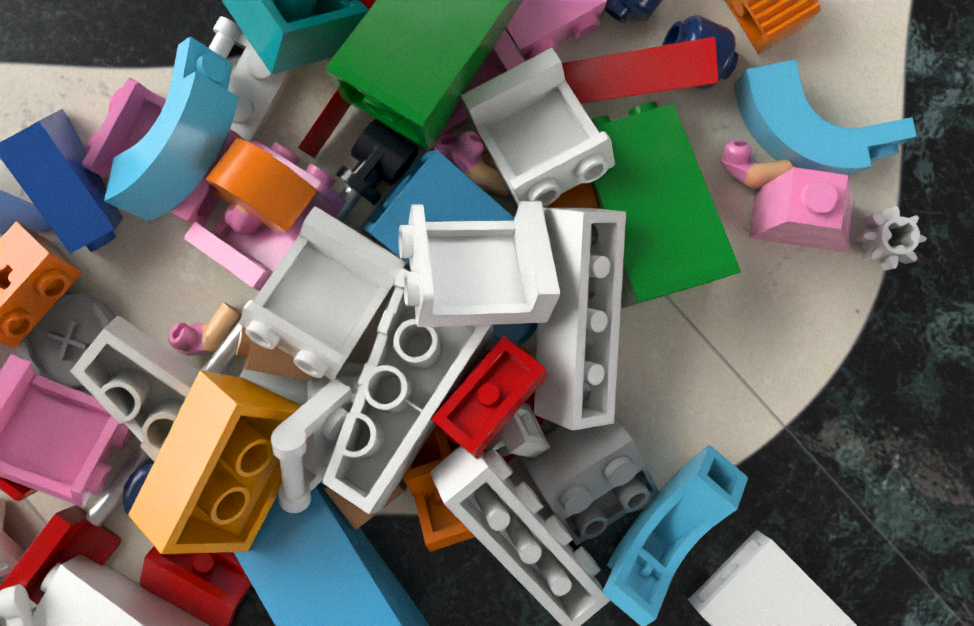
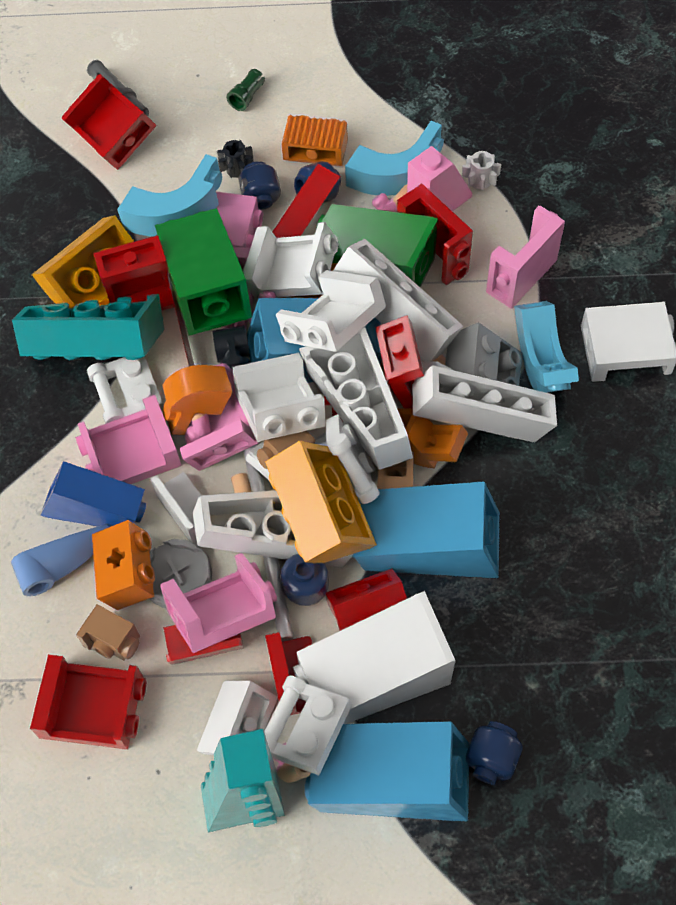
camera: 45 degrees left, 25 degrees down
medium azure arch [104,37,239,222] -> none
none -> white panel [150,472,201,544]
none -> red panel [397,183,473,285]
none -> bright pink panel [486,206,565,309]

